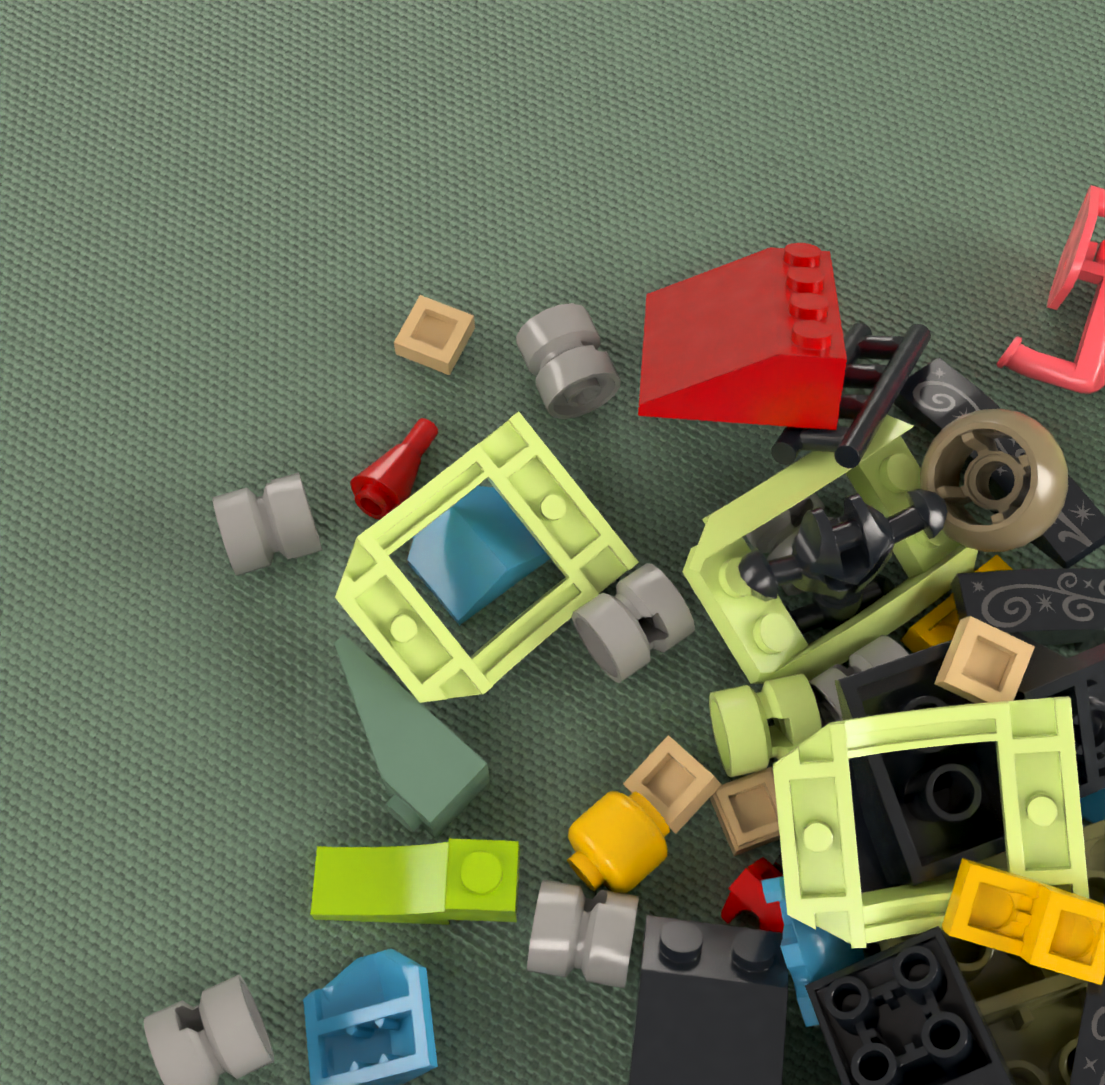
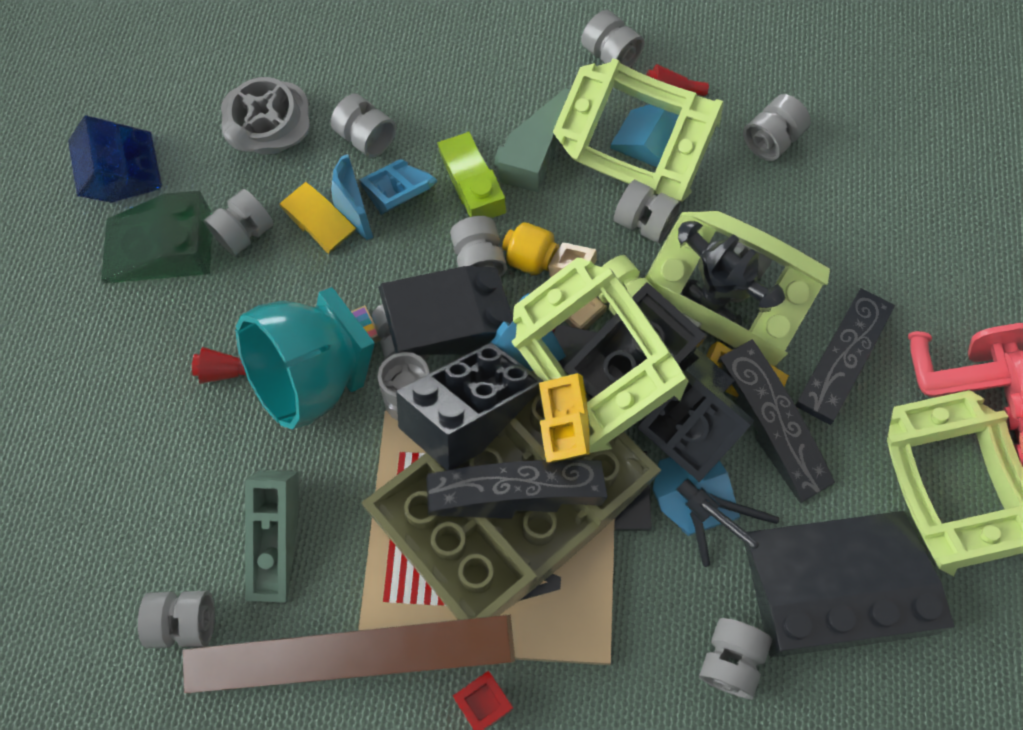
camera: 70 degrees right, 0 degrees up
tan plate [394,295,475,375] -> none
red slope [638,243,847,430] -> none
black bar [771,323,931,469] -> none
dark tan wheel [920,408,1068,552] -> none
tan plate [934,616,1035,703] -> none

